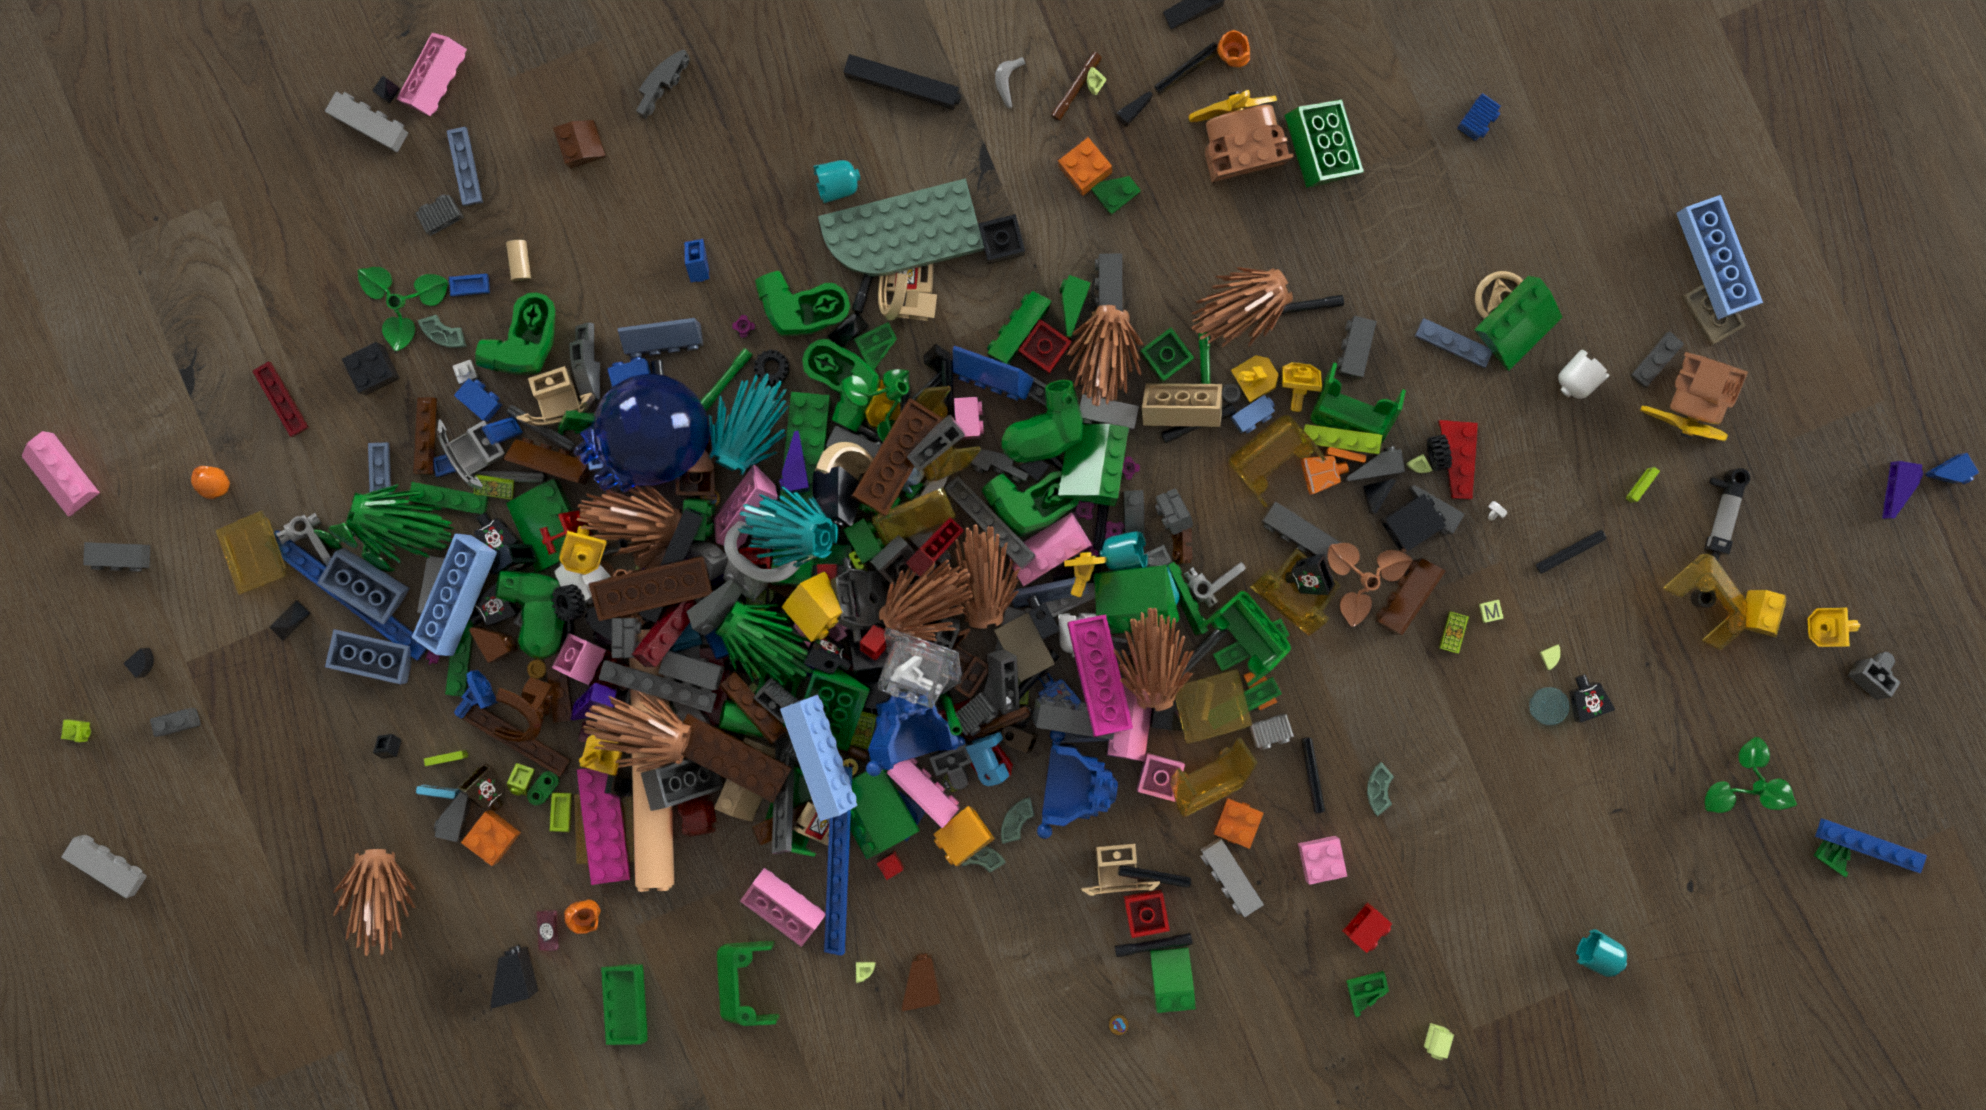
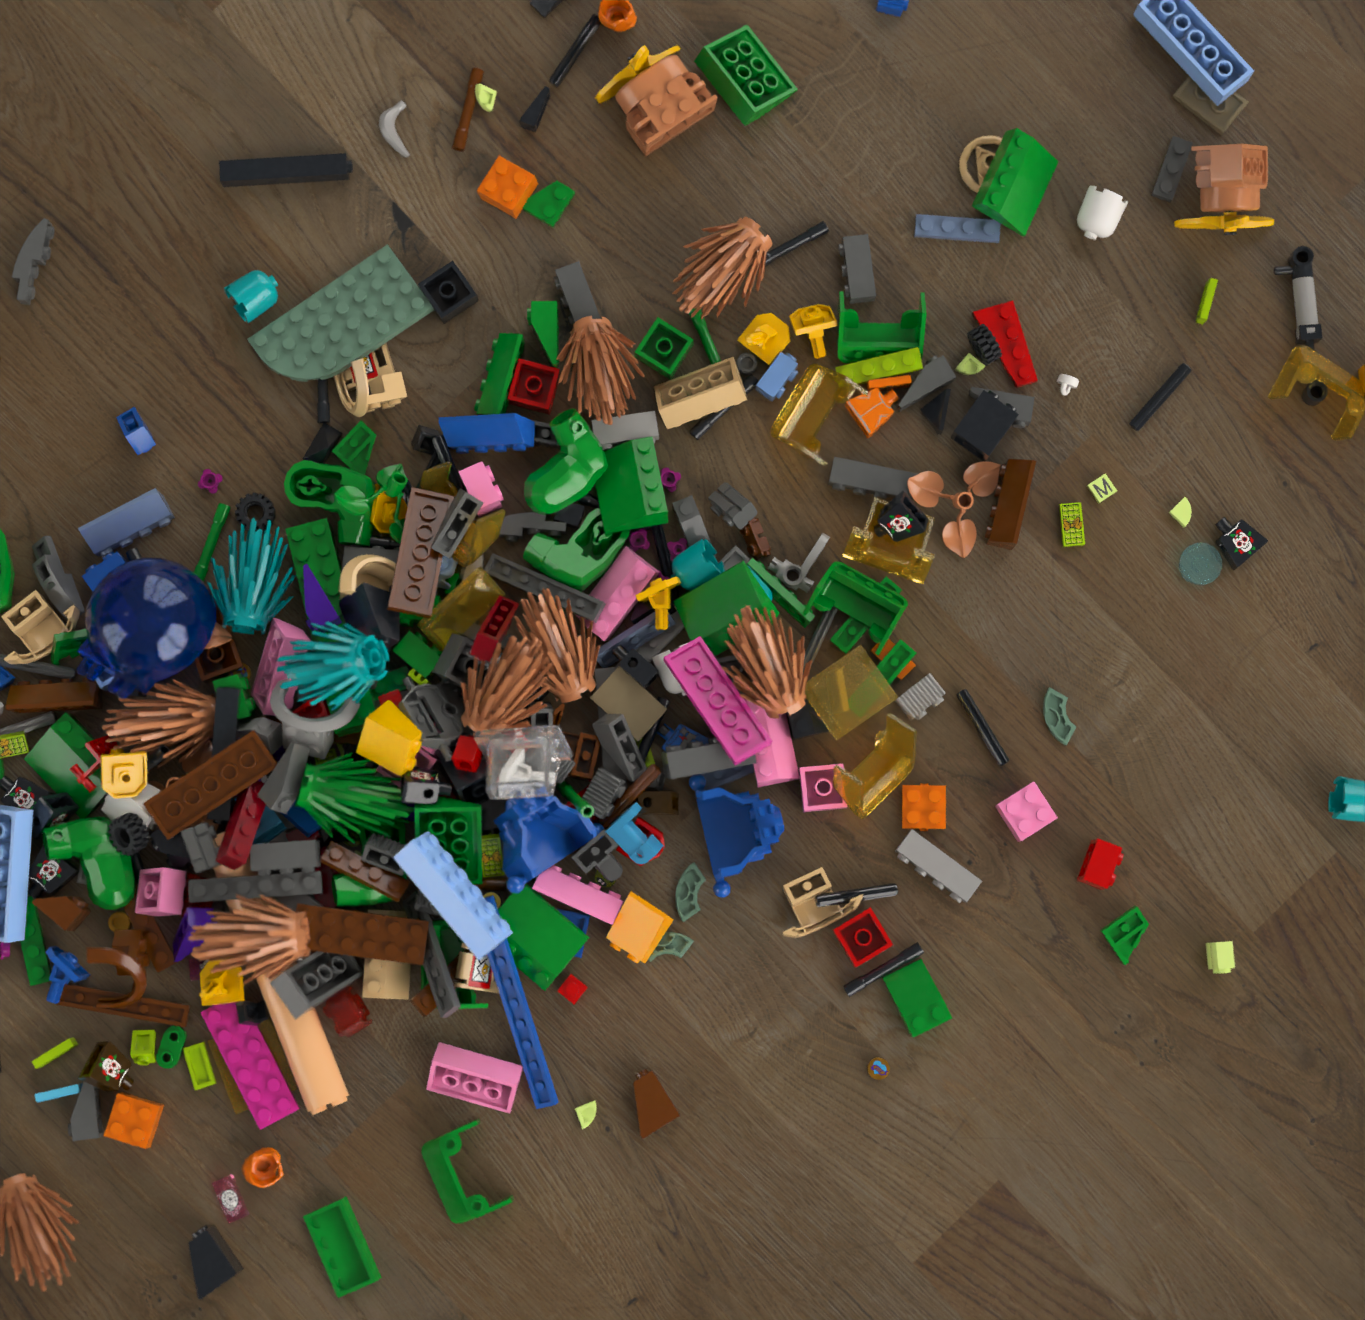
camera: 30 degrees left, 5 degrees down
green piece [755,271,850,337] -> none

